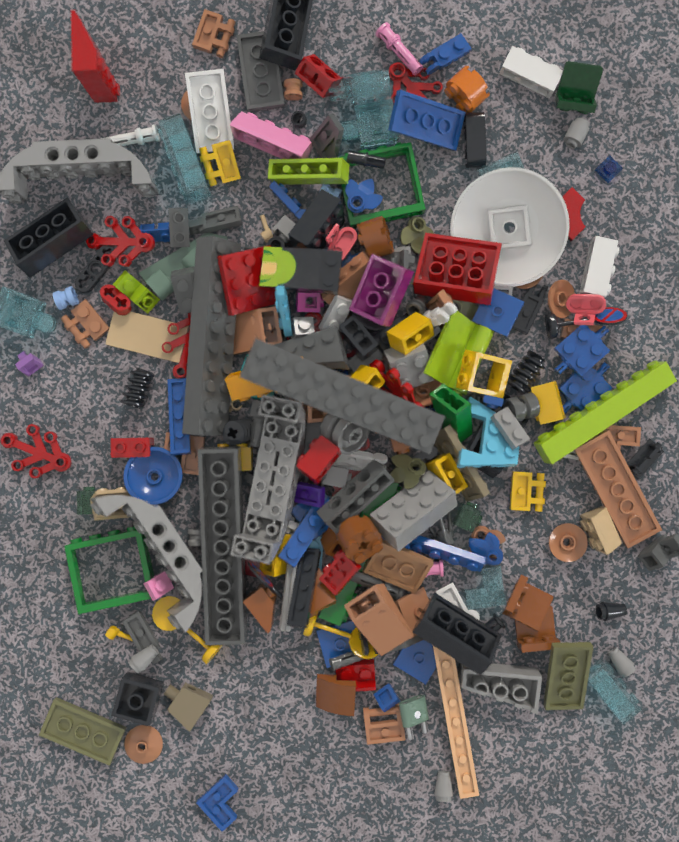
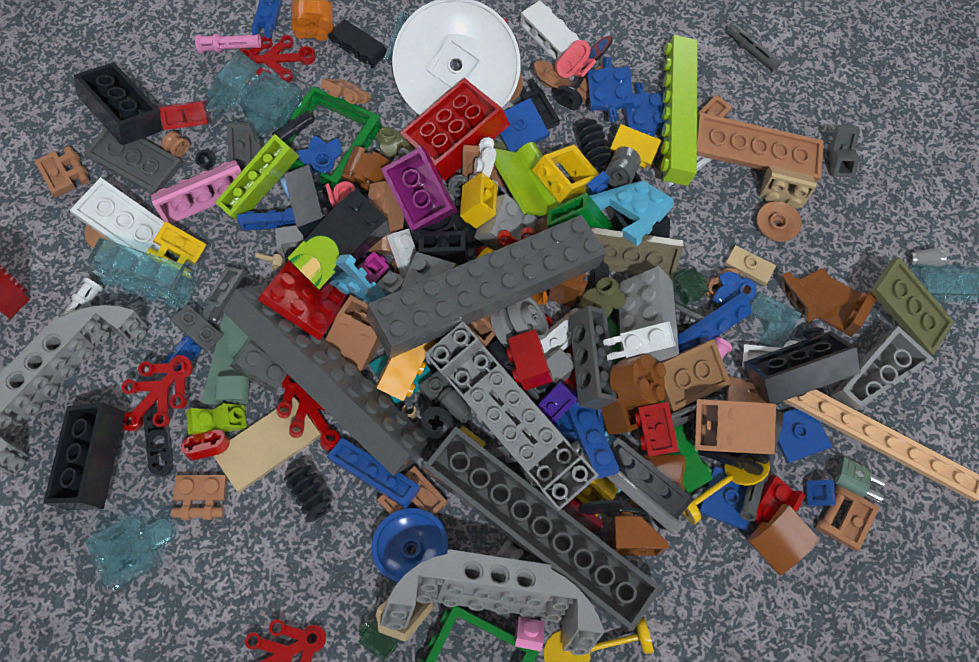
camera: 55 degrees left, 20 degrees down
medium lavender tile [15,351,44,377] -> none
light blue wheel [53,286,79,310] -> none
red bracket [111,437,154,458] -> none
blue plate [388,90,466,151] -> none
yellow brick [425,453,468,494] -> none
light grey cone [434,771,453,802] -> none
light grey plate [490,407,530,450] -> none
yellow plate [509,471,546,512] -> none
black cone [595,602,627,621] -> none
black hinge [627,438,664,479] -> none
none -> nougat plate [320,79,371,104]
none -> white hinge [603,322,676,361]
none -> tan plate [724,245,776,286]

